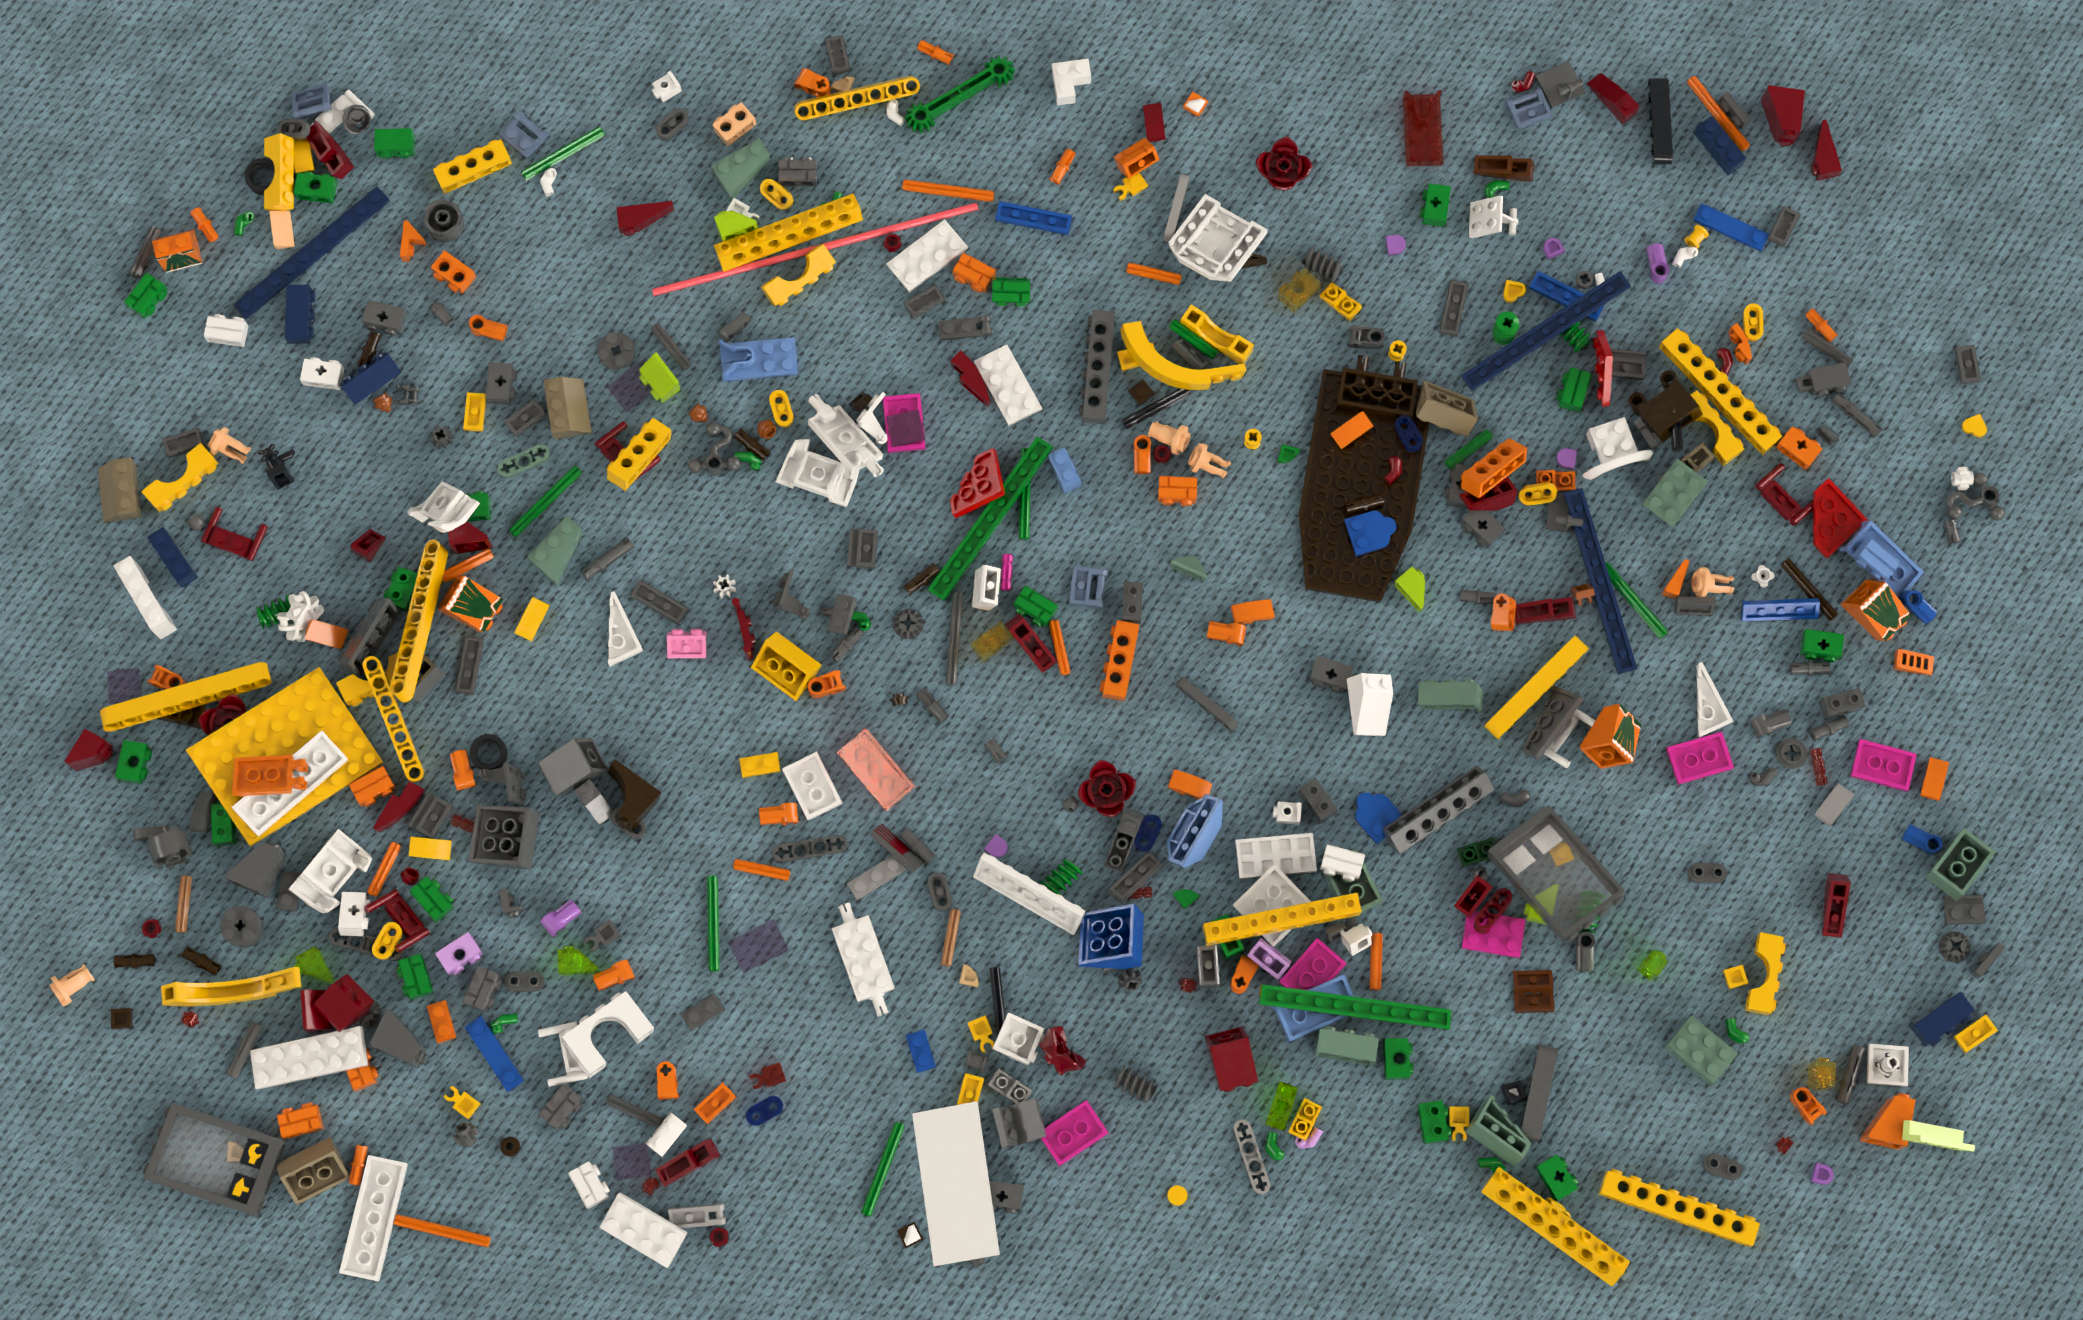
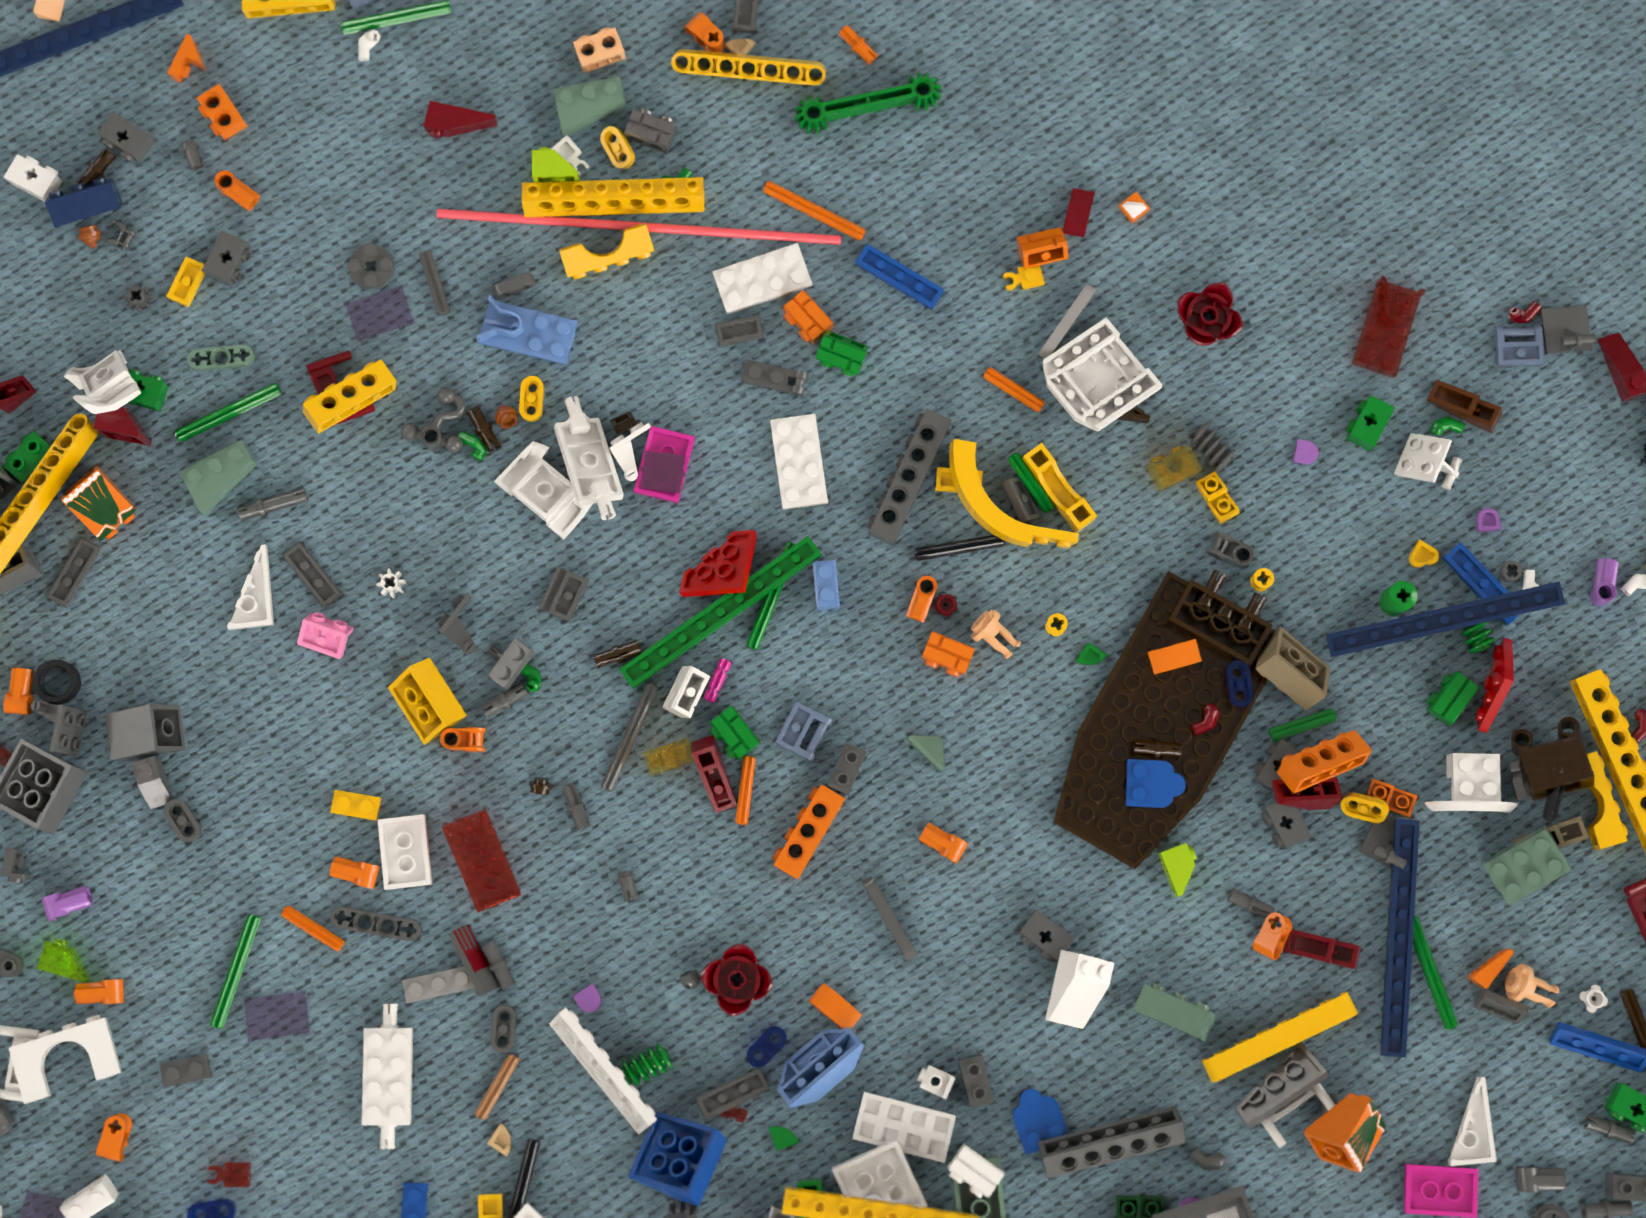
camera: 20 degrees right, 5 degrees up
dark blue brick [285,284,316,344] -> none
dark grey brick [424,199,464,242] -> none
orange axle [442,548,493,583] -> none
dark grey plate [504,399,547,438] -> none
yellow slope [514,597,550,641] -> none
dark tan slope [544,377,592,439] -> none
dark grey plate [584,919,621,952] -> none
dark grey axle [607,1095,662,1128] -> none
dark brown arch [608,759,661,832] -> none
lime slope [639,352,680,403] -> none
dark grey plate [656,108,689,140] -> none
dark orange plate [688,403,708,422] -> none
orange plate [694,1083,737,1125] -> none
dark red plate [732,598,756,661] -> none
dark red plate [883,234,902,252] -> none
white arm [886,99,905,126] -> none
dark grey gear [893,608,924,639] -> none
dark red slope [951,350,990,407] -> none
orange axle [1049,149,1075,185] -> none
white brick [1052,59,1091,105] -> none
dark grey slope [1104,807,1145,872] -> none
dark brown plate [1128,380,1155,406] -> none
light nougat piece [1148,421,1191,455] -> none
orange slope [1231,599,1275,624] -> none
dark grey tile [1439,280,1469,337] -> none
medium lavender tile [1556,448,1577,470] -> none
dark orange tile [1570,583,1595,606] -> none
dark grey plate [1610,348,1646,380] -> none

